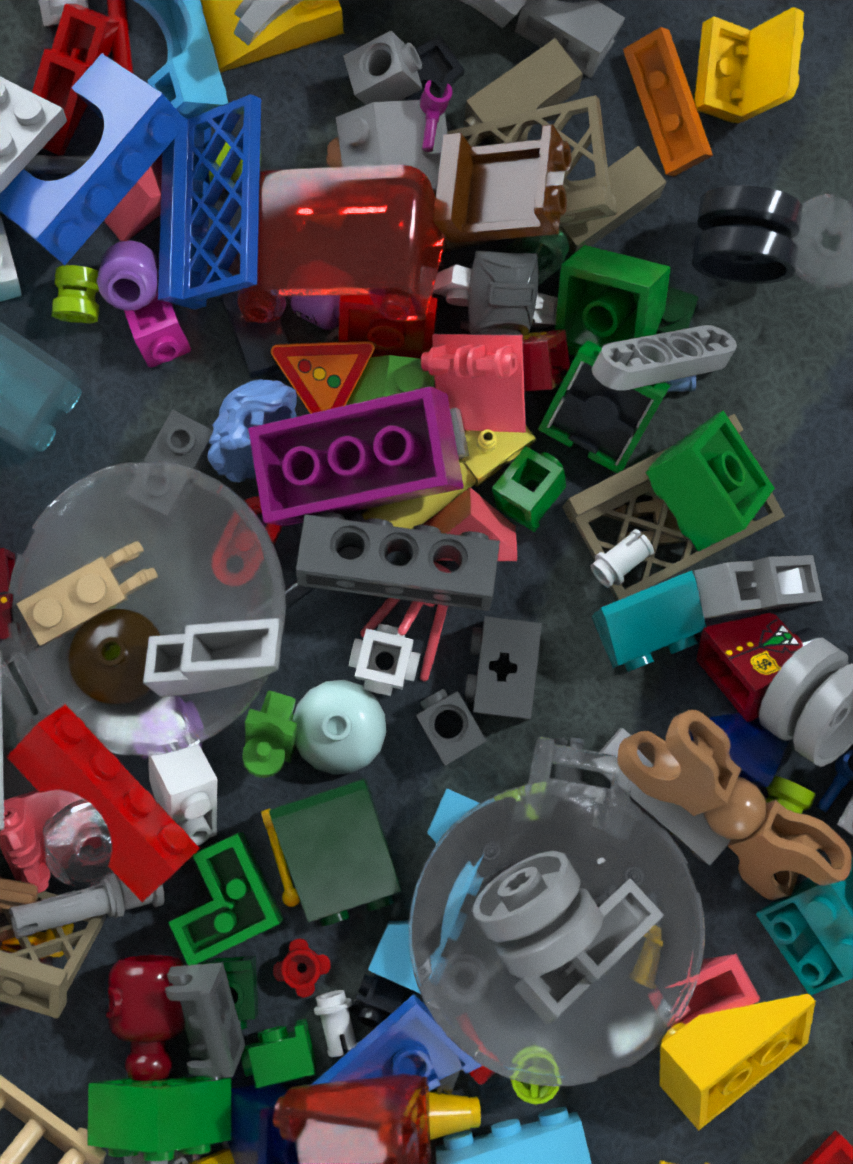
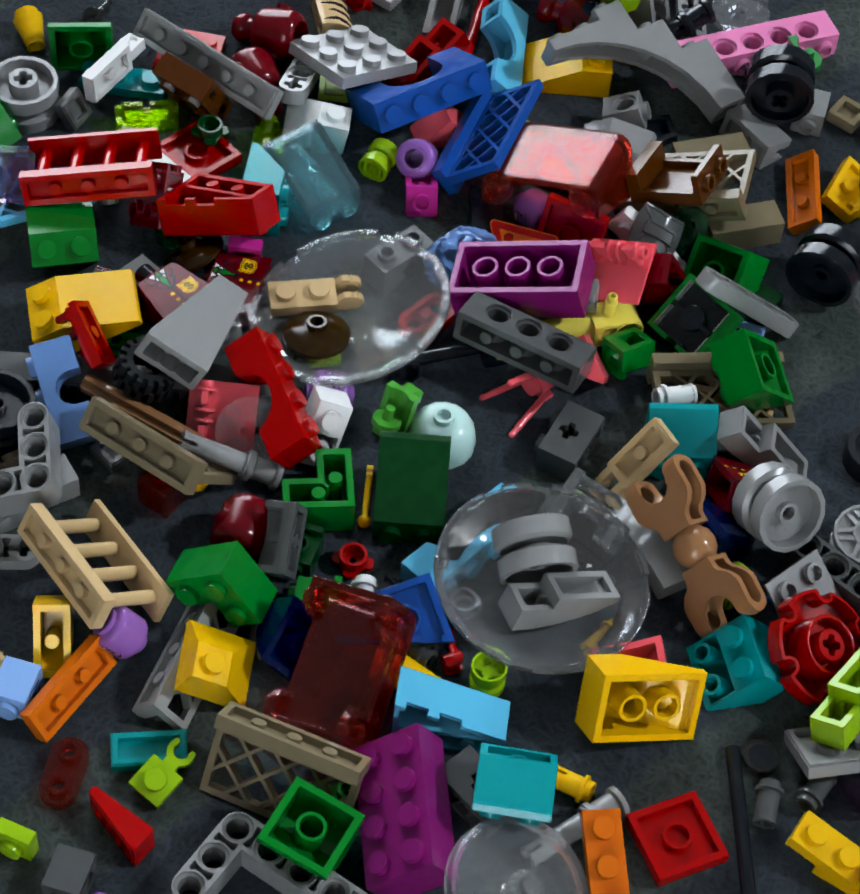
camera: 20 degrees right, 30 degrees down
light grey slope [143,618,283,697] -> none
white brick [349,624,420,696] -> none
dark grey brick [416,689,487,766] -> none
magenta hand [419,80,452,152] -> none
none -> tan hinge [593,417,680,507]

